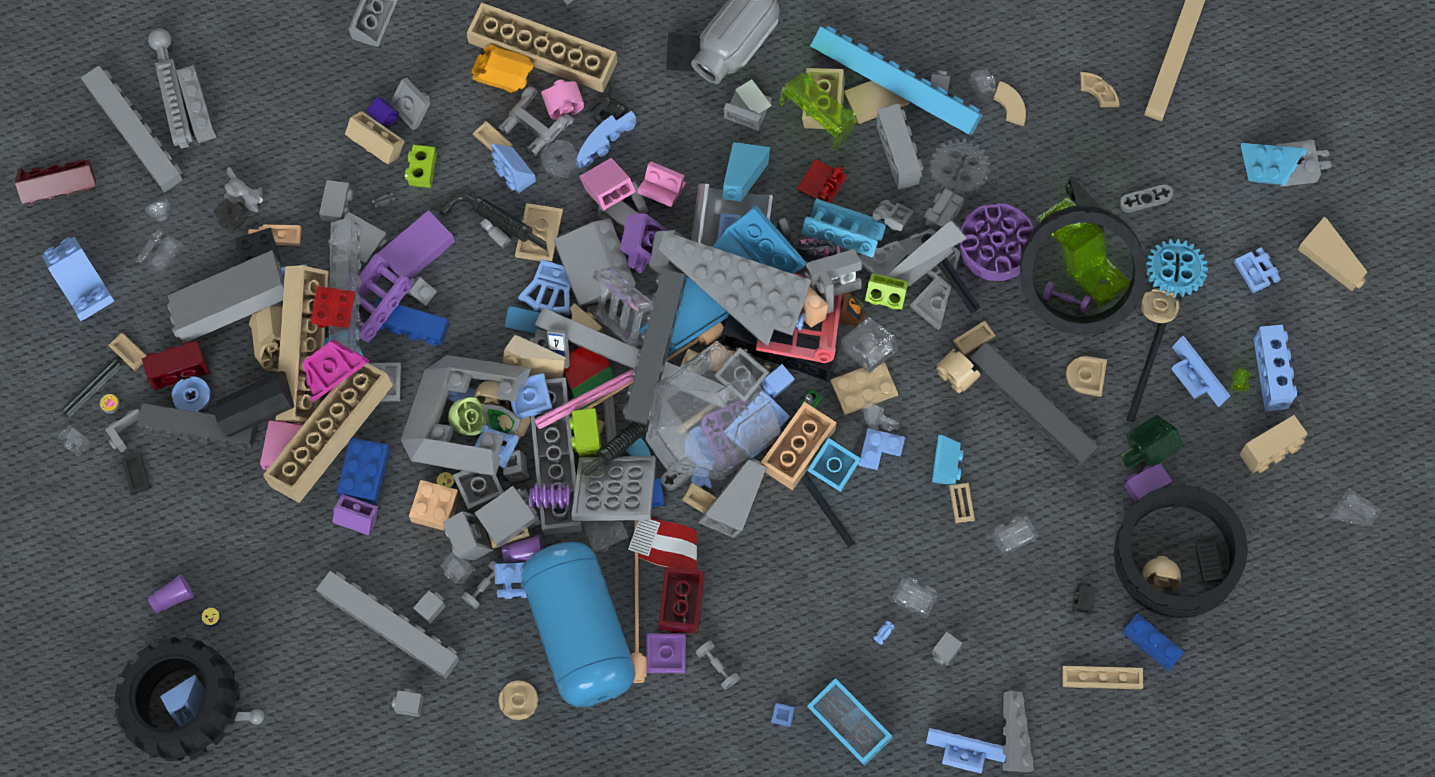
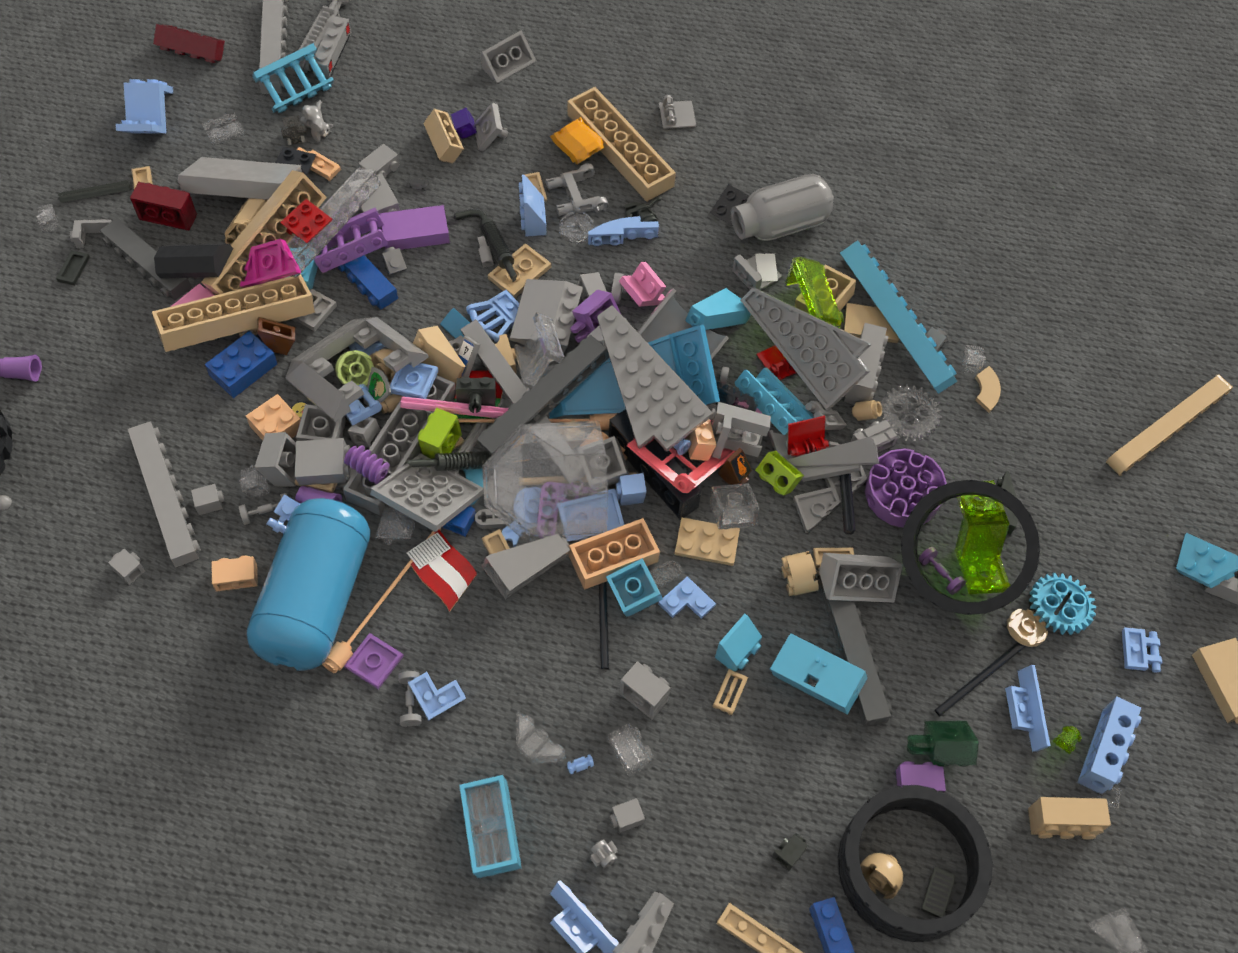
camera: 25 degrees right, 10 degrees down
tile [100,394,120,414] -> none
clear brick [144,198,170,222] -> none
light blue plate [172,377,211,413] -> none
light yellow tile [201,607,221,627] -> none
medium lavender brick [333,494,378,535] -> none
lime brick [405,145,437,188] -> none
tan tile [499,680,539,720] -> none
bright pink brick [541,79,584,120] -> none
bright pink brick [580,158,636,210] -> none
dark red brick [658,567,705,634] -> none
medium blue tile [771,703,795,727] -> none
green piece [799,389,822,408] -> none
clear brick [863,401,900,431] -> none
clear brick [991,515,1038,557] -> none
tan tile [1066,356,1107,397] -> none
tan tile [1080,72,1119,107] -> none
light grey beam [1120,184,1173,213] -> none
none -> light nougat brick [212,556,258,591]
none -> medium azure fence [252,43,334,113]
none -> reddish brown slope [257,317,295,355]
none -> light blue plate [408,672,466,720]
none -> pearl dark grey brick [456,377,496,413]
none -> clear slope [516,712,566,764]
none -> light grey gear [590,840,618,868]
none -> light grey brick [619,661,671,719]
none -> light grey wing [740,287,871,410]
none -> medium azure brick [770,633,867,715]
none -> red hinge [787,415,829,457]
none -> light grey slope [819,553,903,603]
none -> tan brick [852,400,882,421]

